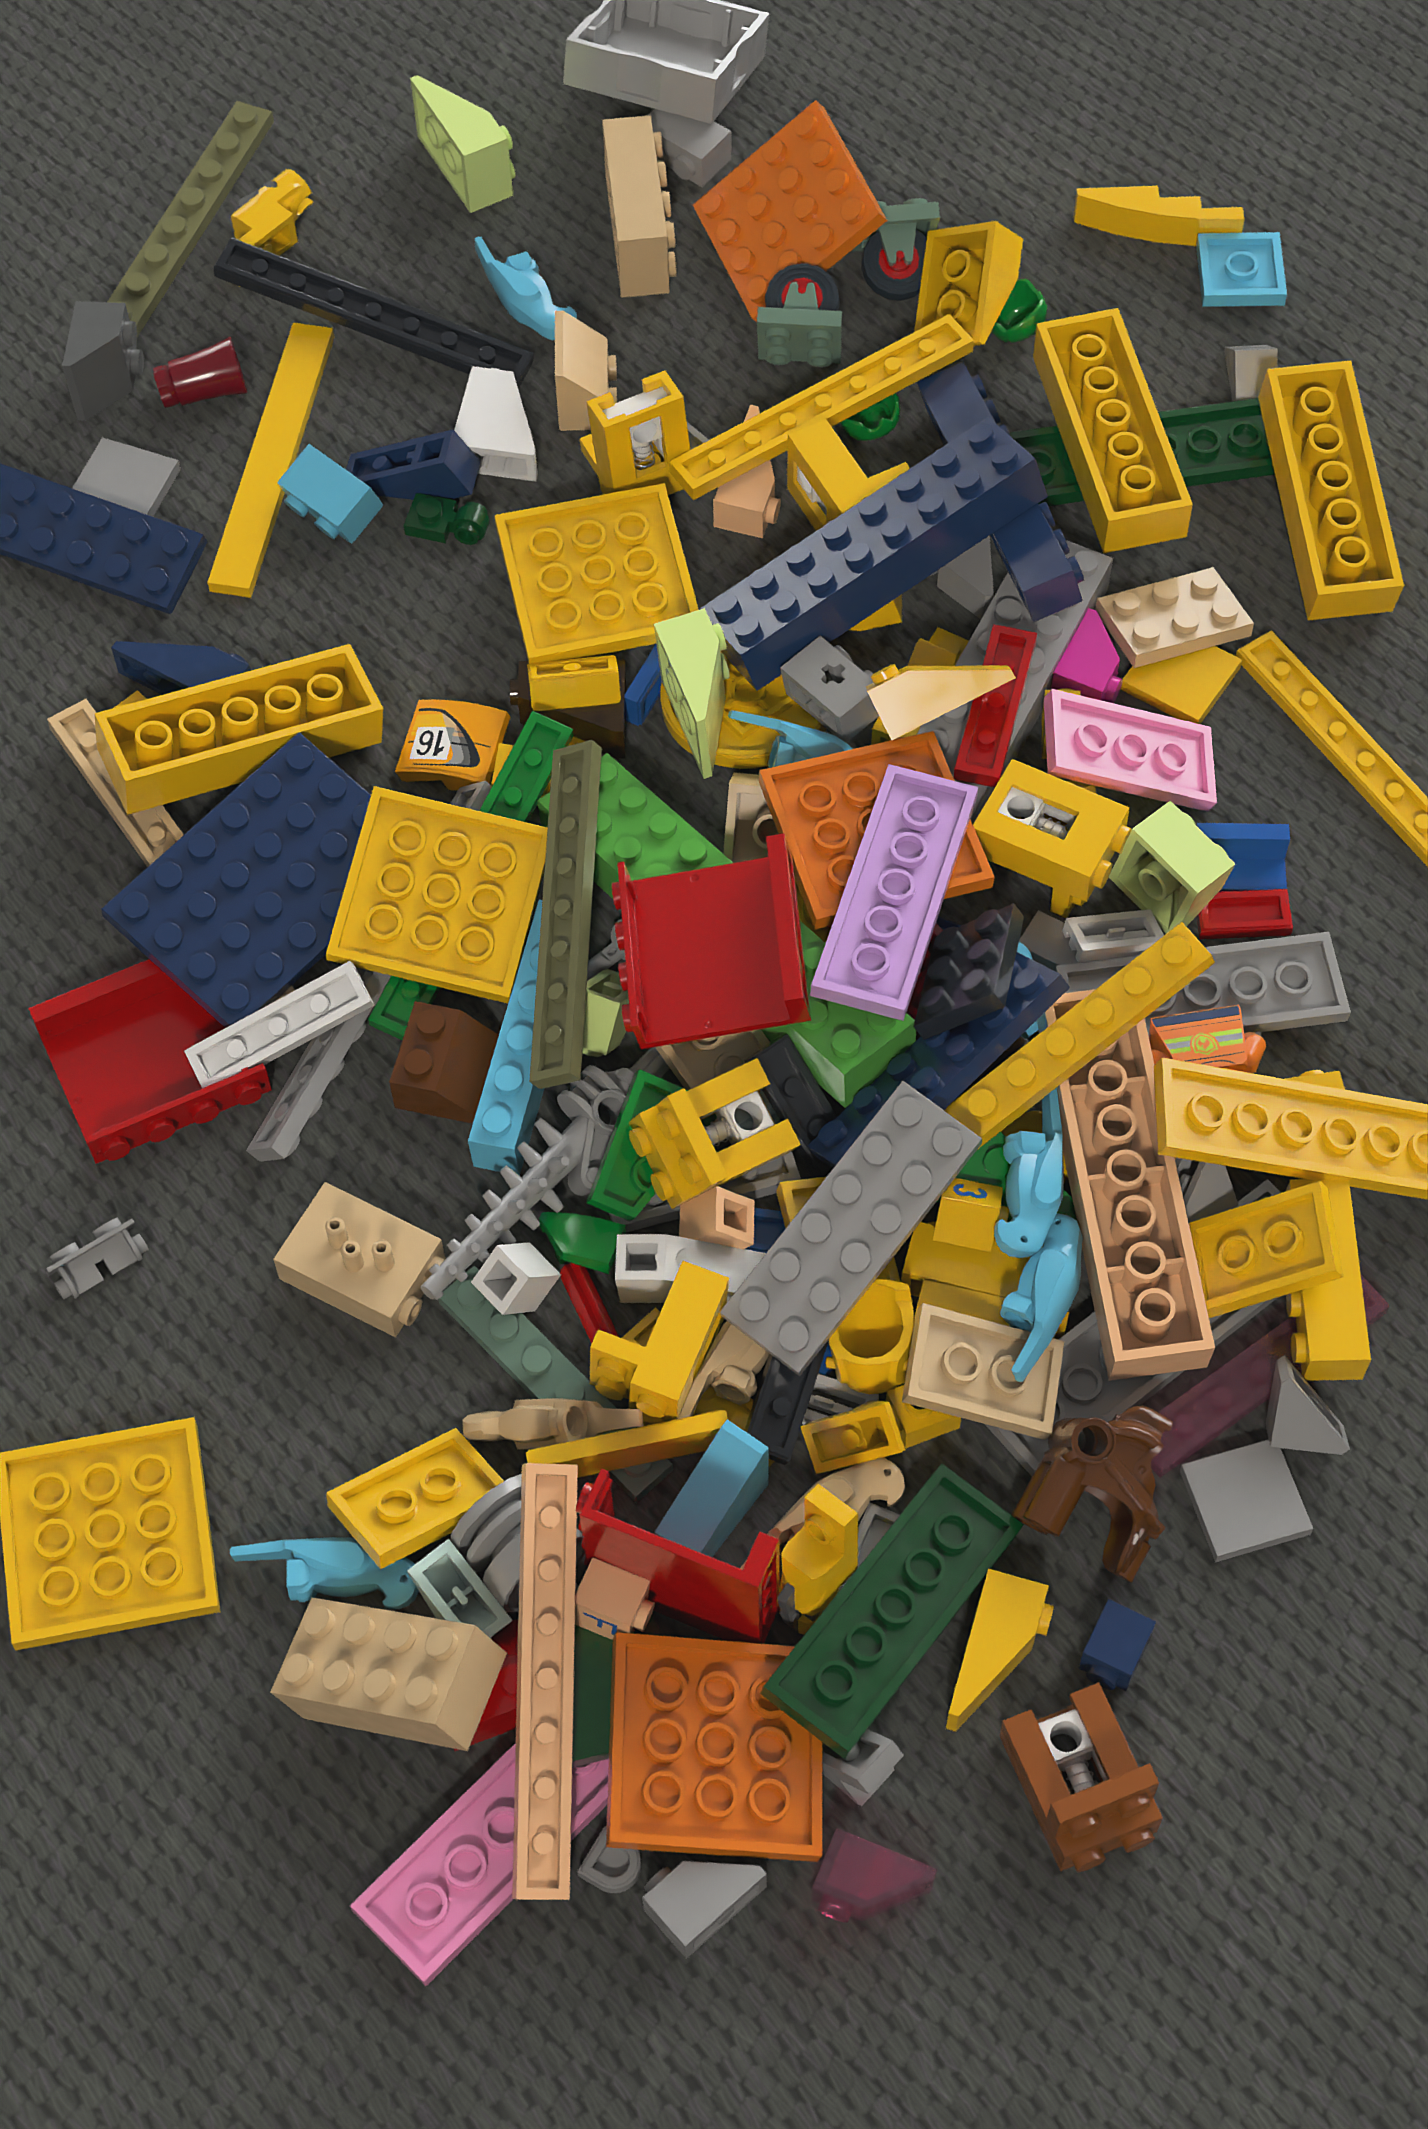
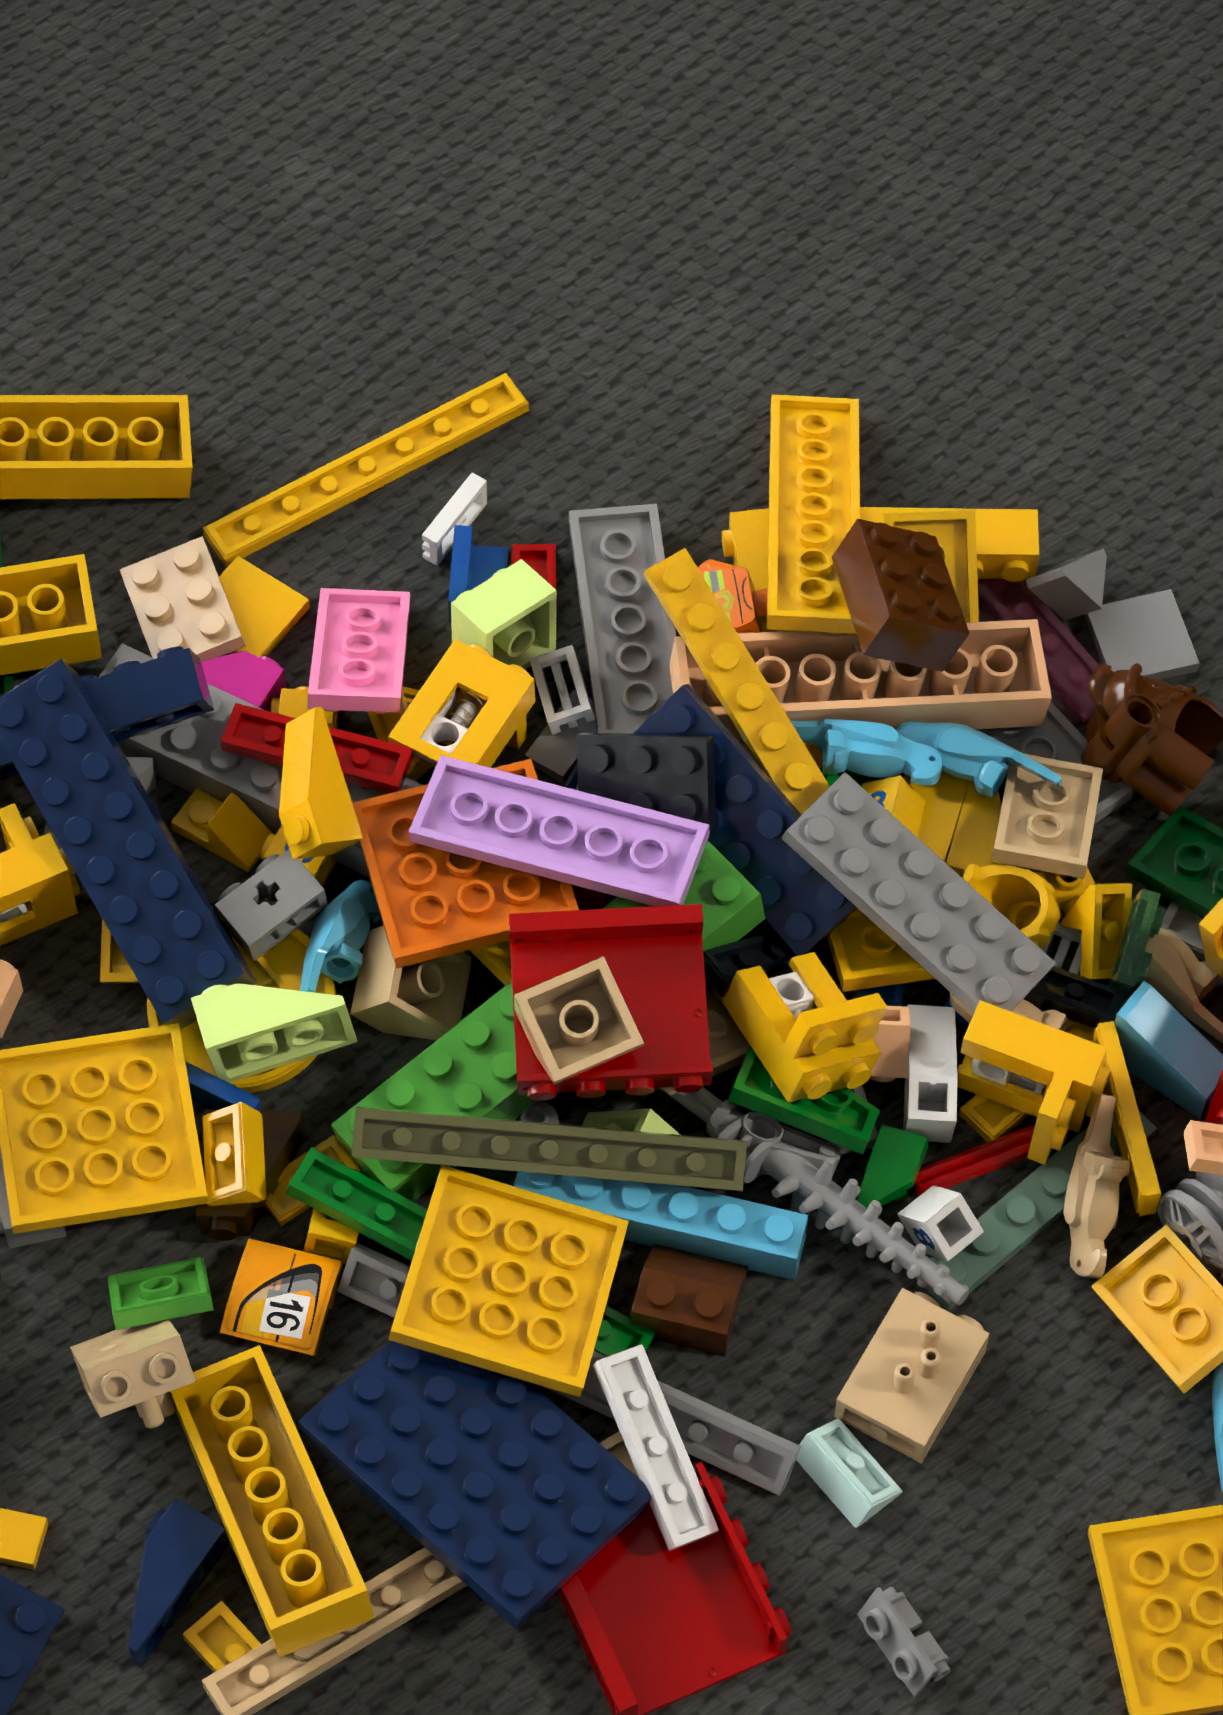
camera: 90 degrees left, 0 degrees up
none -> tan piece [70,1320,196,1428]
none -> bright green tile [108,1257,214,1330]
none -> white tile [422,473,487,566]
none -> tan slope [514,957,644,1084]
none -> light aqua slope [796,1418,903,1528]
none -> reddish brown brick [832,518,970,672]
none -> clear green plate [1109,889,1165,992]

